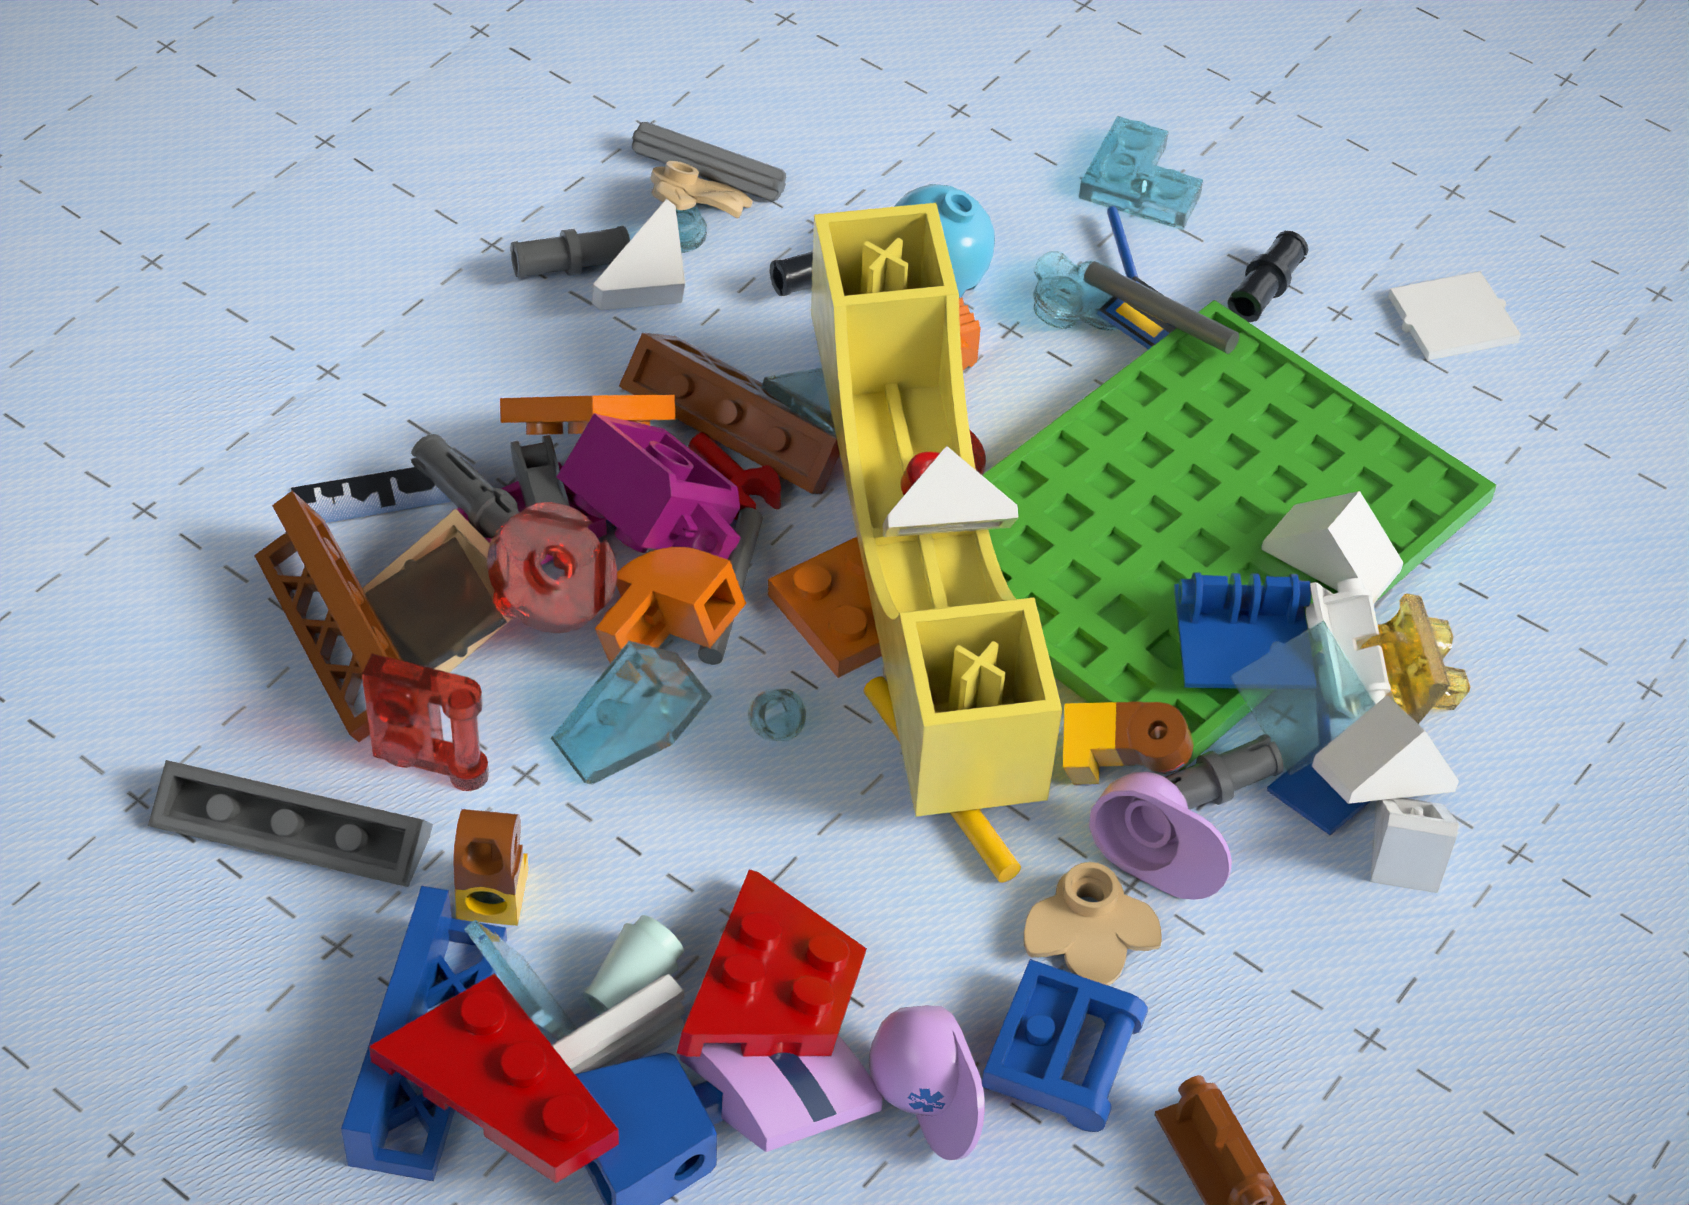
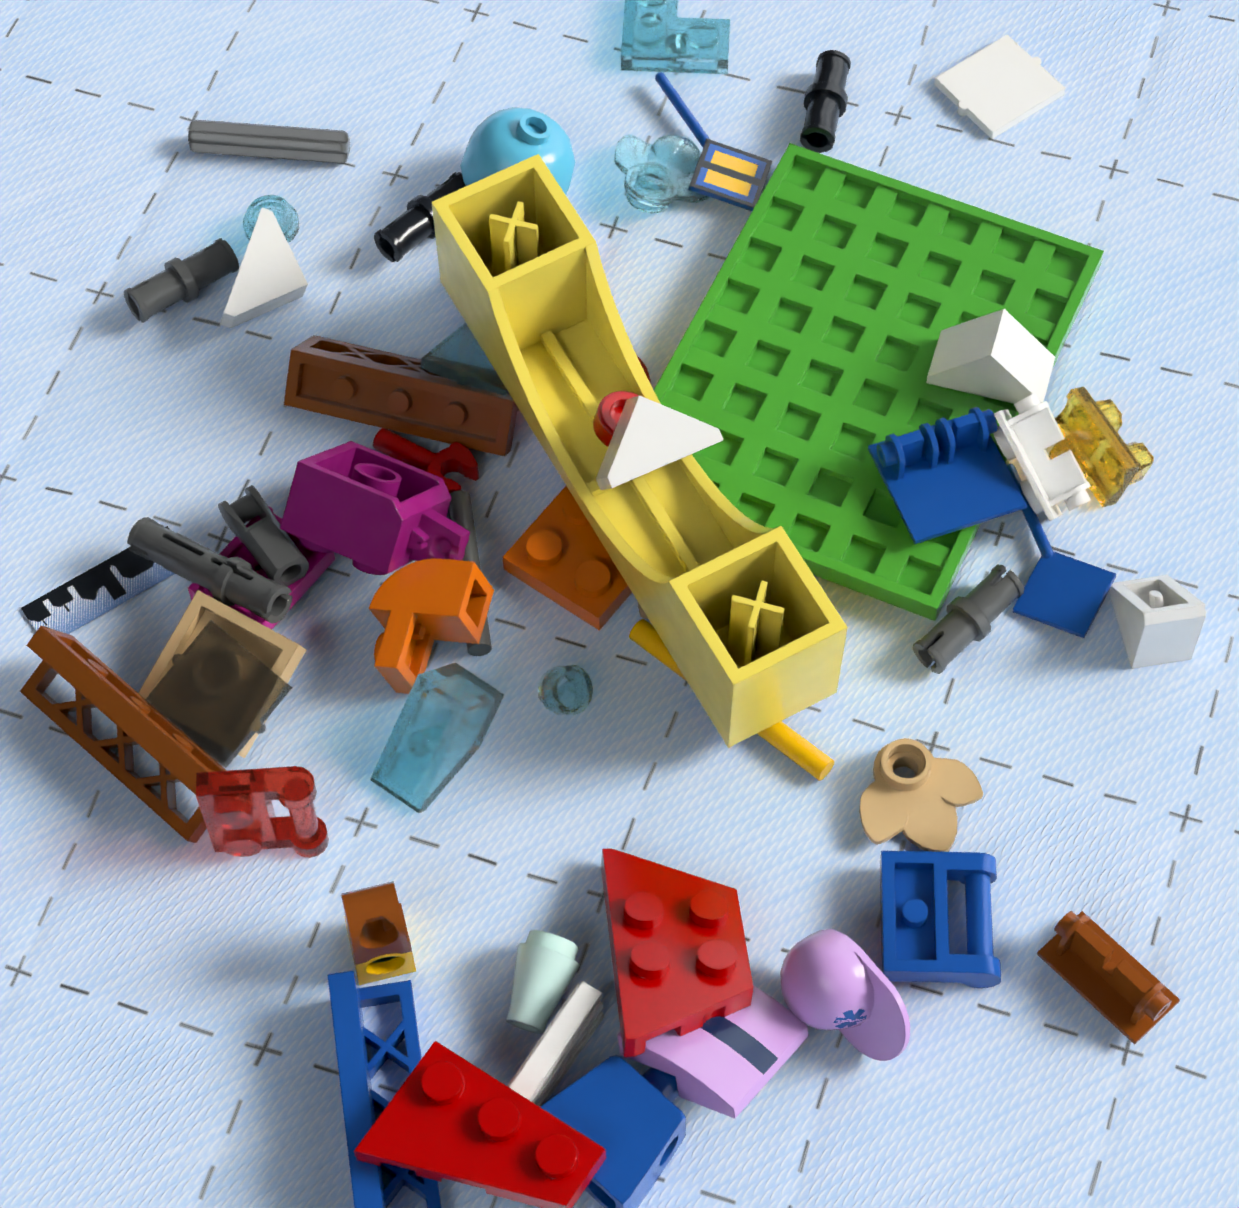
camera: 15 degrees left, 10 degrees up
dark grey slope [148,760,433,887] -> none
clear light blue piece [464,920,577,1041] -> none
clear red plate [487,502,617,633] -> none
orange plate [500,395,675,435] -> none
tan plate [650,161,753,218] -> none
leg [1063,701,1194,785] -> none
dark grey bar [1084,261,1239,354] -> none
lavender cap [1089,772,1232,900] -> none
clear light blue piece [1229,620,1375,775] -> none
white slope [1312,695,1459,804] -> none

